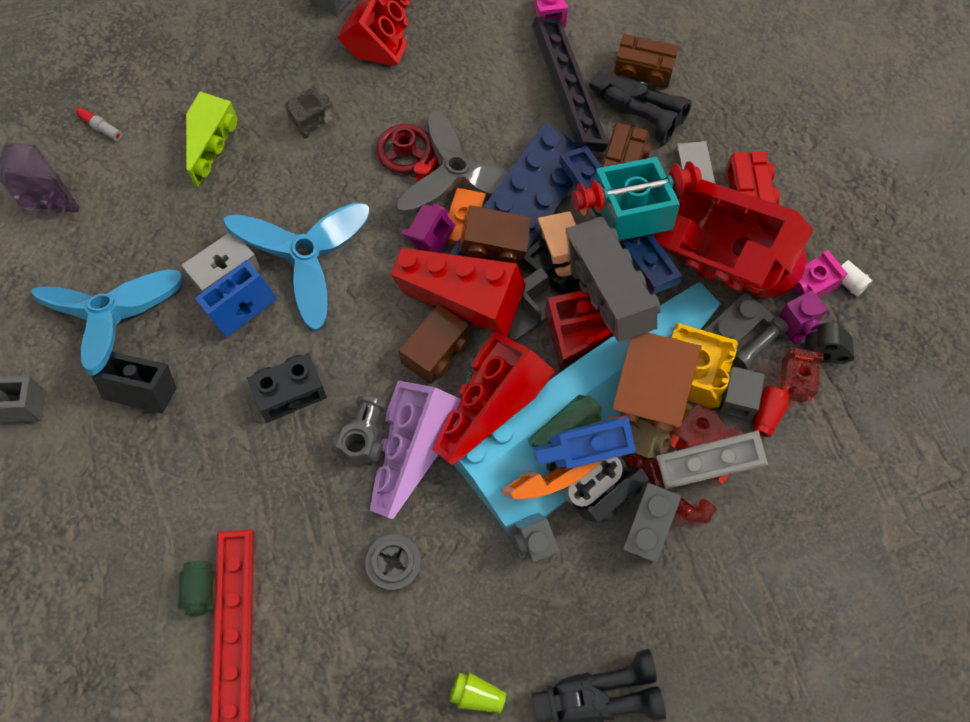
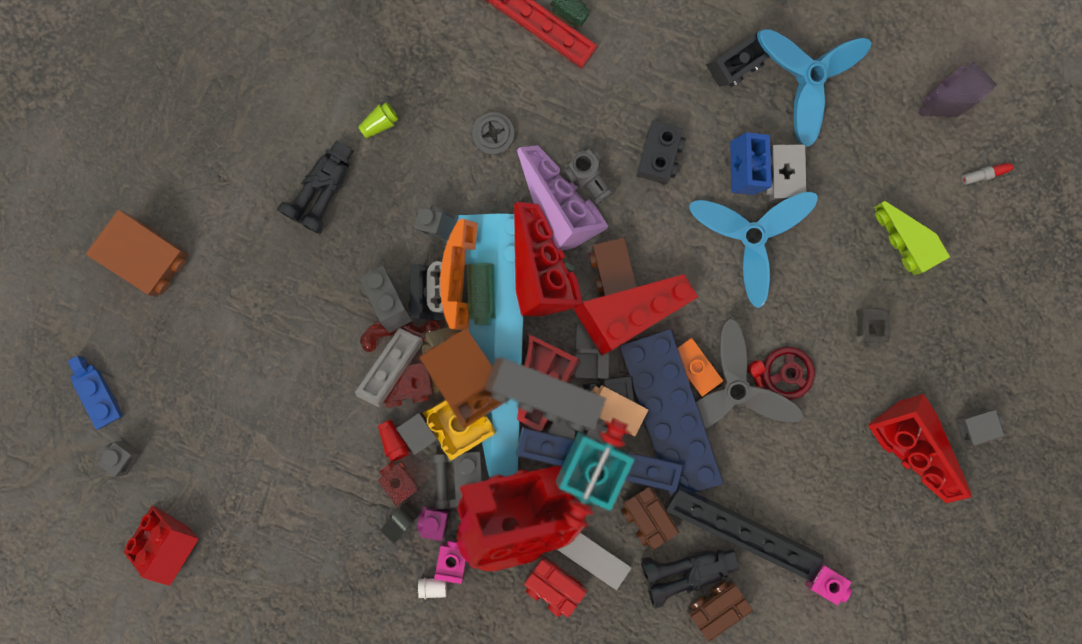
camera: 130 degrees right, 20 degrees up
magenta brick [401,204,456,253] -> none
reddish brown brick [459,205,531,264] -> none
blue hinge [534,415,636,469] -> none

